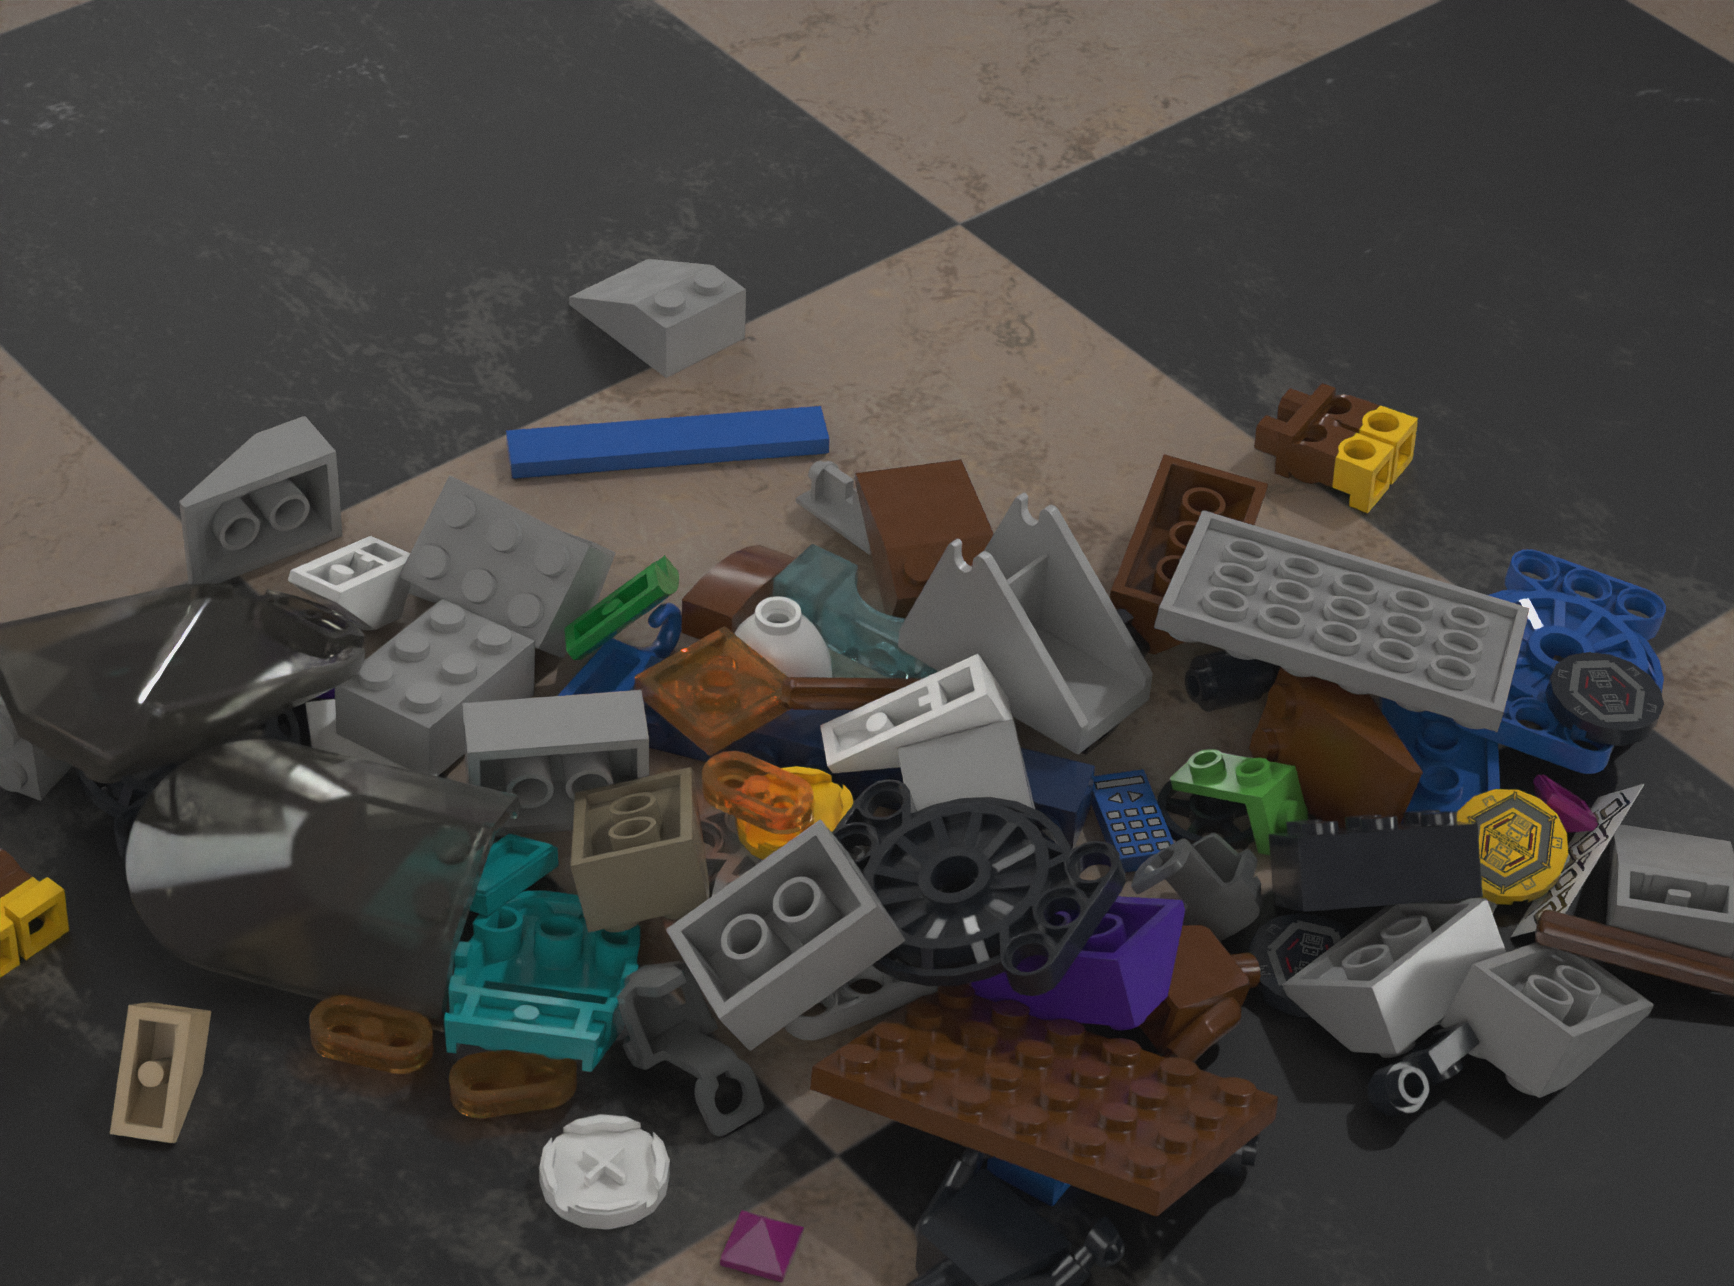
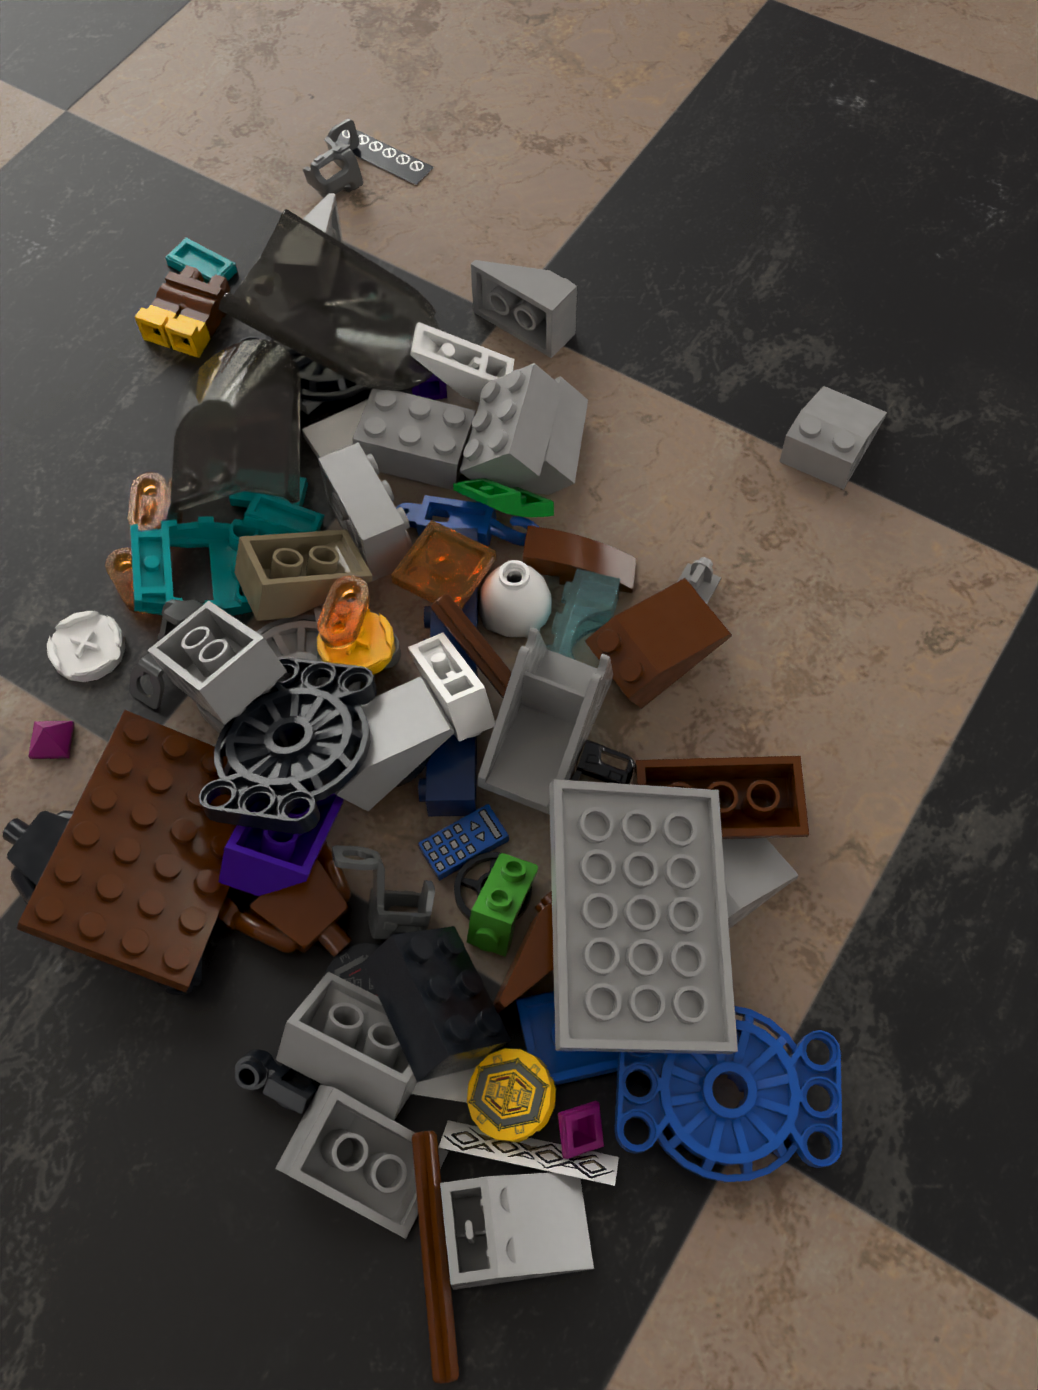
camera: 75 degrees right, 20 degrees up
tan slope [110,1002,211,1143] -> none
blue tile [506,406,829,479] -> none
hips [1254,383,1418,514] -> none
black tile [1545,652,1664,746] -> none

